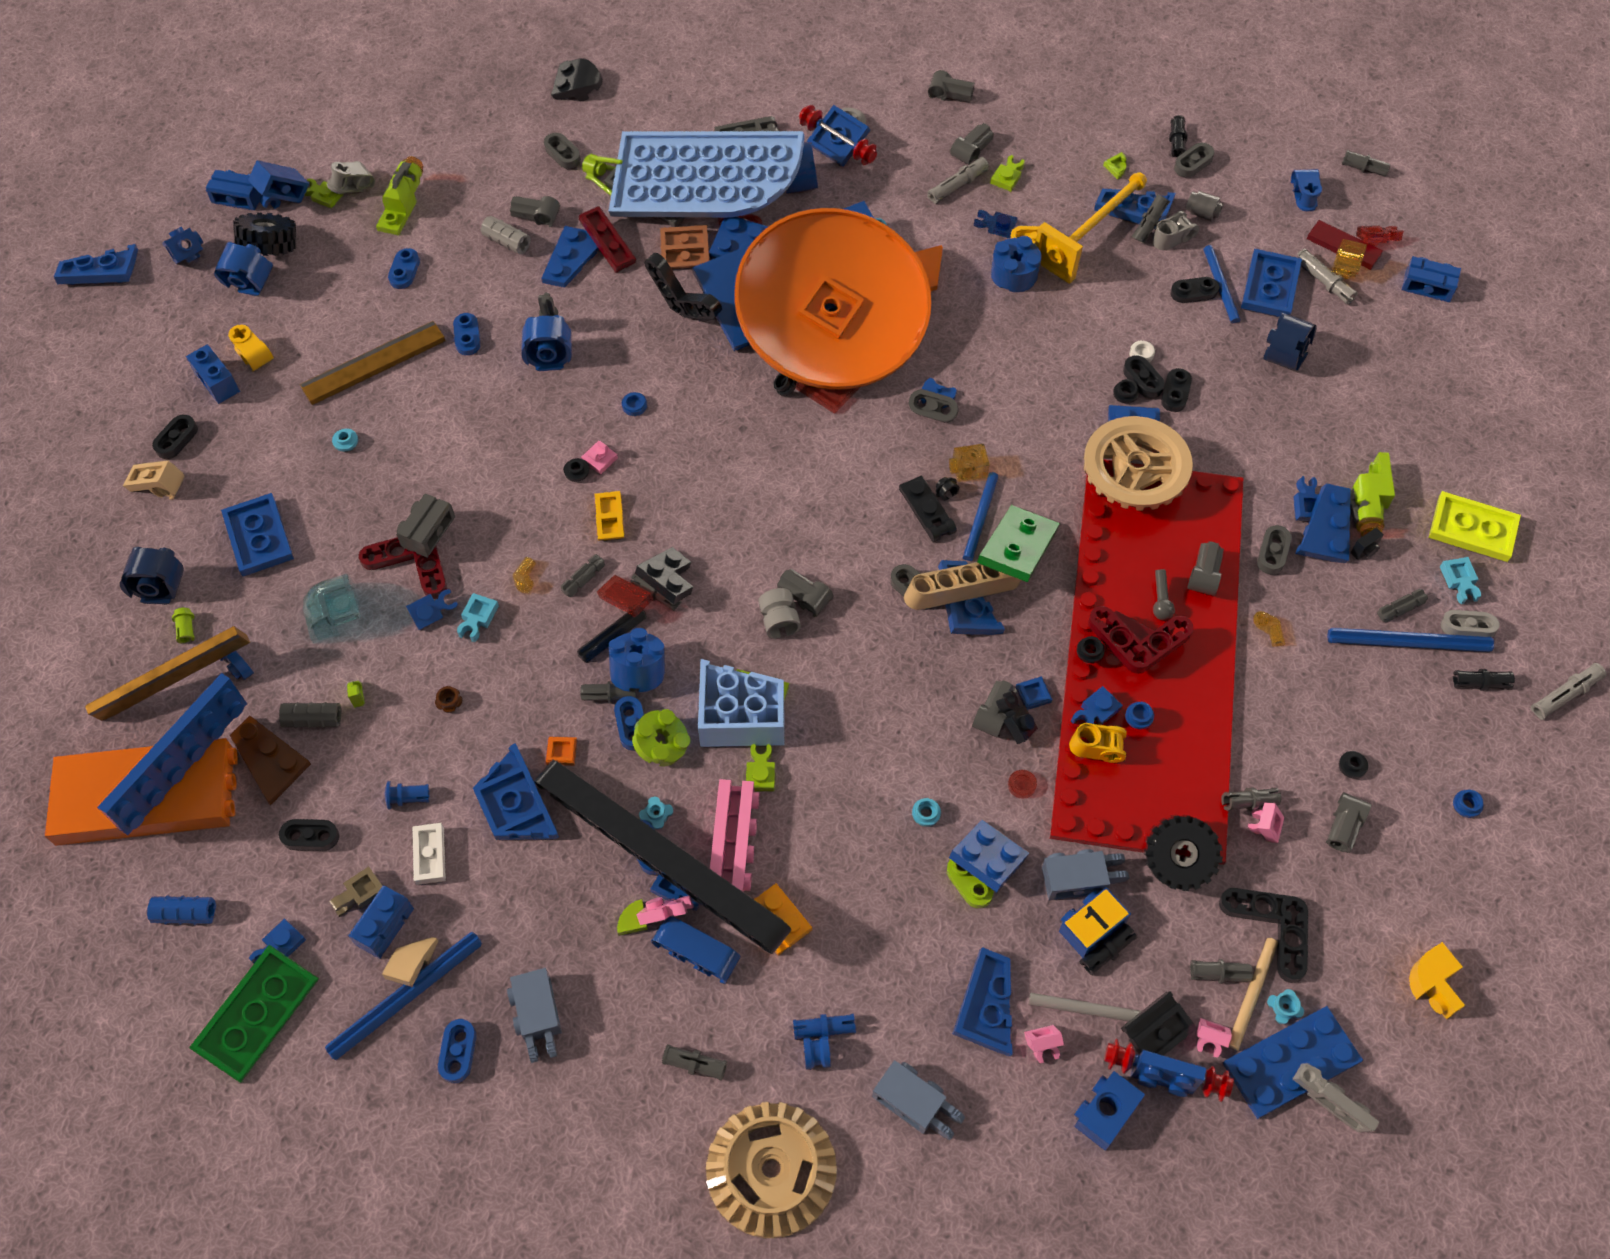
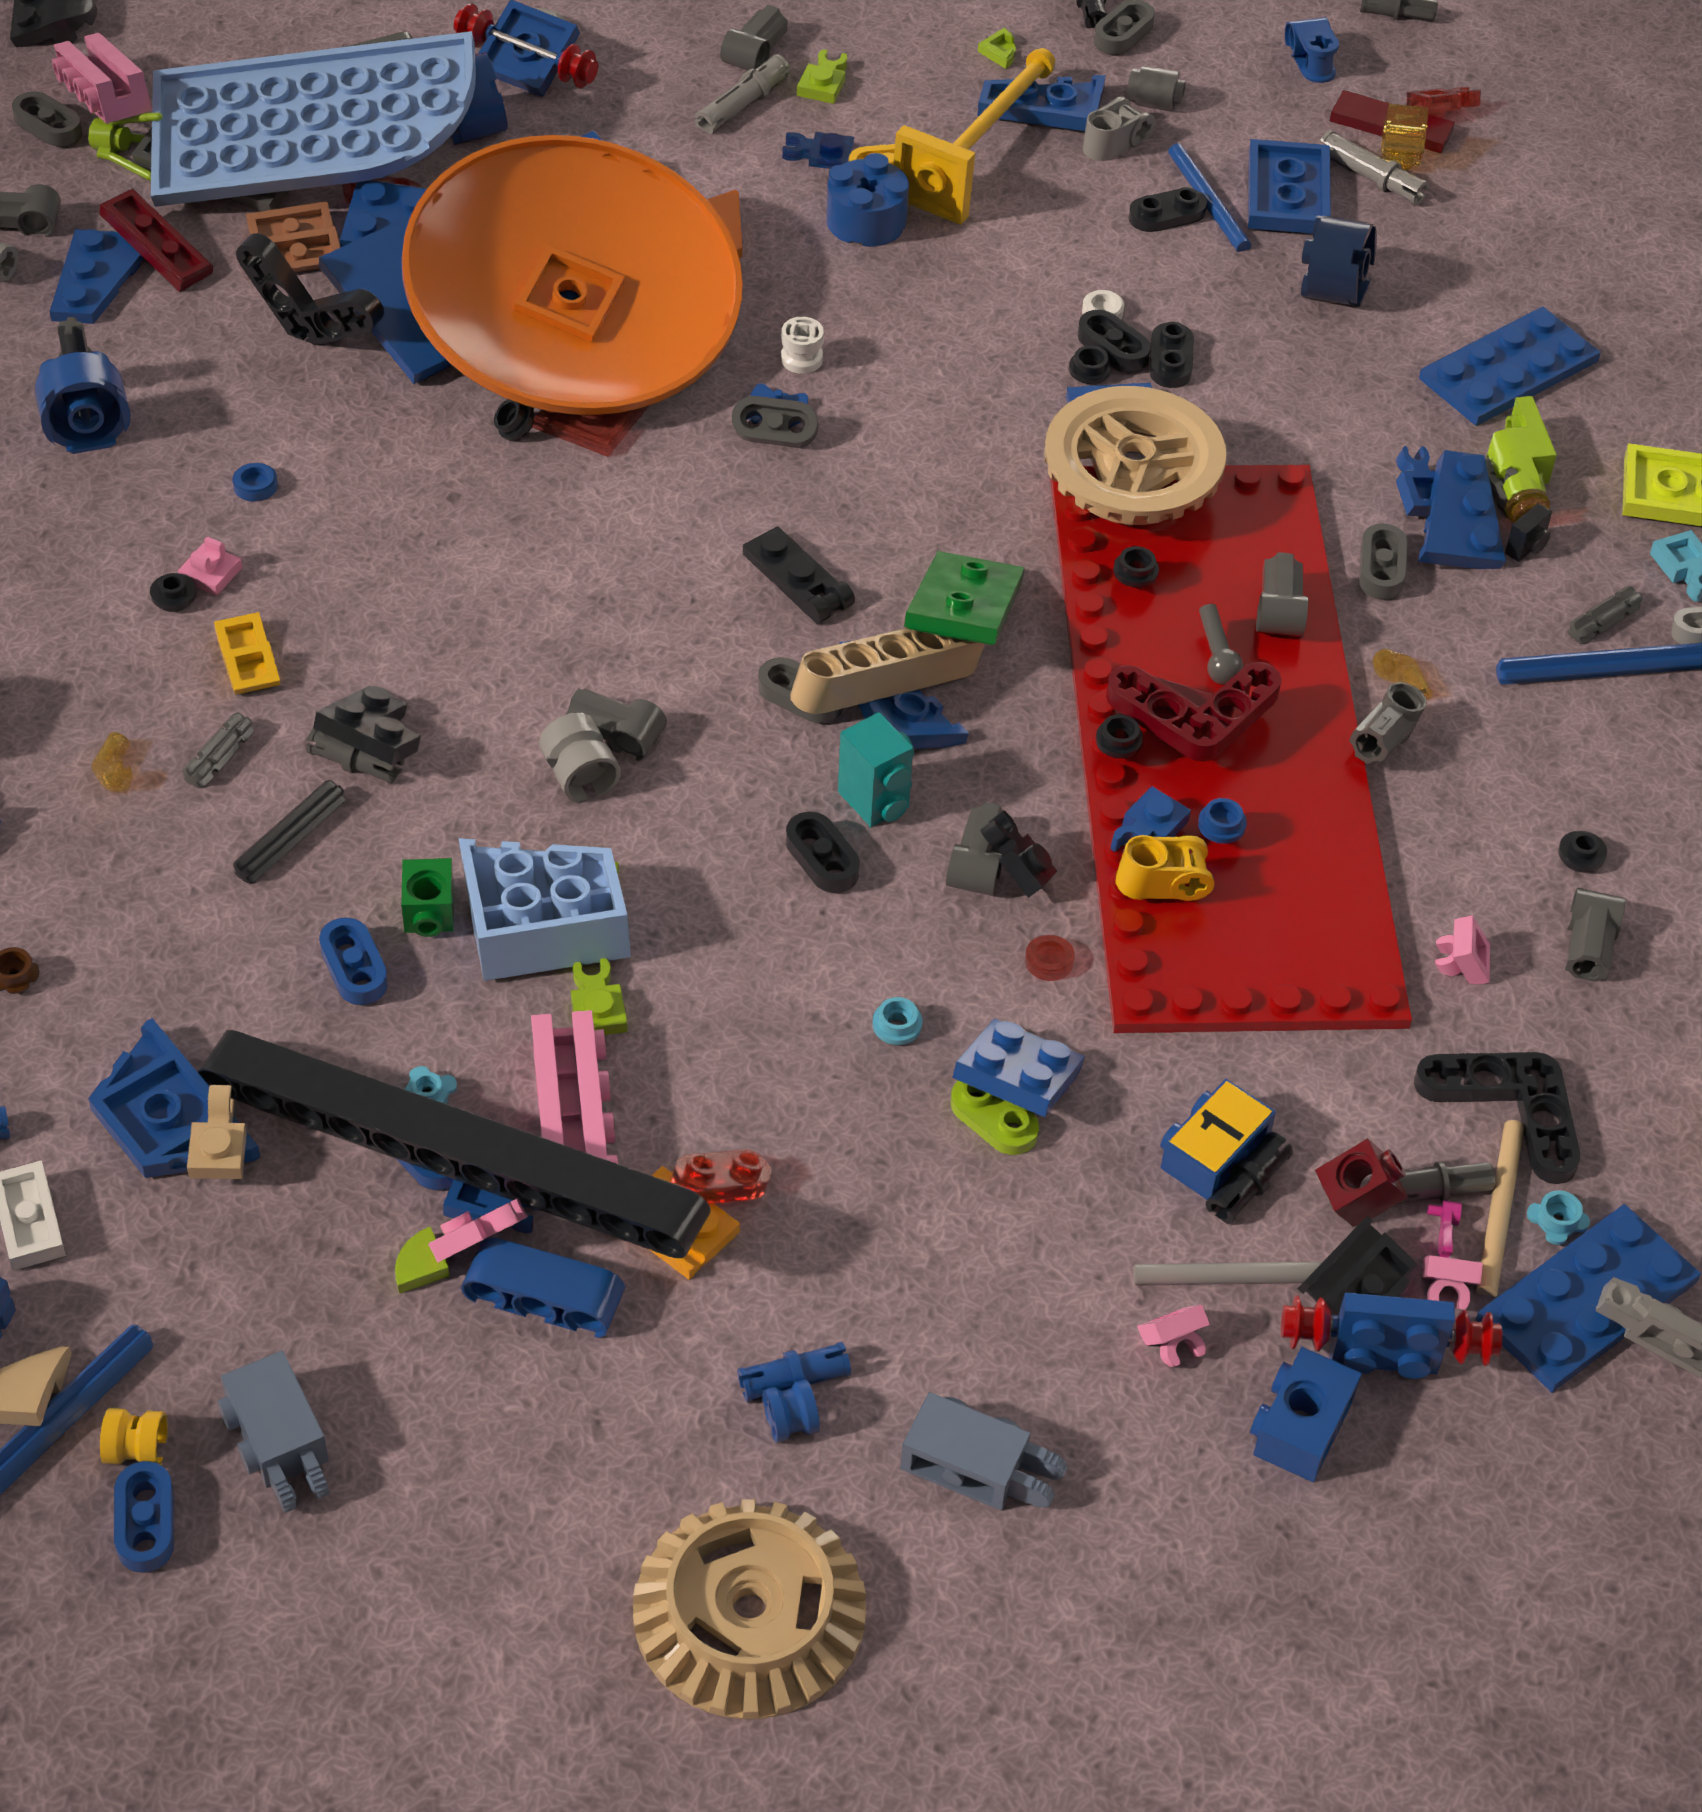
camera: 15 degrees left, 10 degrees down
medium azure plate [457,593,499,642] -> none
orange tile [546,737,577,766] -> none
dark grey axle [580,681,636,703] -> none
clear red tile [597,575,654,617] -> none
blue brick [609,628,665,692] -> none
lime plate [632,709,690,767] -> none
dark grey pin [662,1044,727,1081] -> none
black plate [936,477,960,501] -> none
clear yellow brick [949,444,990,482] -> none
blue wing [952,947,1013,1057] -> none
blue bar [963,472,999,562] -> none
blue tile [1016,676,1052,710] -> none
sand blue hinge [1042,849,1129,901] -> none
dark grey pin [1132,194,1170,244] -> none
black bush [1144,814,1223,891] -> none
dark grey pin [1221,787,1282,811] -> none
blue brick [1401,256,1461,303] -> none
none -> bright pink brick [52,33,153,124]
none -> yellow wheel [100,1408,168,1465]
none -> tan plate [187,1085,247,1179]
none -> green brick [401,858,454,937]
none -> clear red plate [670,1149,772,1204]
none -> white wheel [781,317,824,374]
none -> black plate [786,812,860,893]
none -> teal brick [838,712,914,827]
none -> black plate [1113,546,1159,588]
none -> dark red brick [1315,1138,1408,1227]
none -> dark grey piece [1349,682,1427,764]
none -> blue plate [1419,306,1601,426]
none -> dark pink piece [1427,1200,1462,1258]

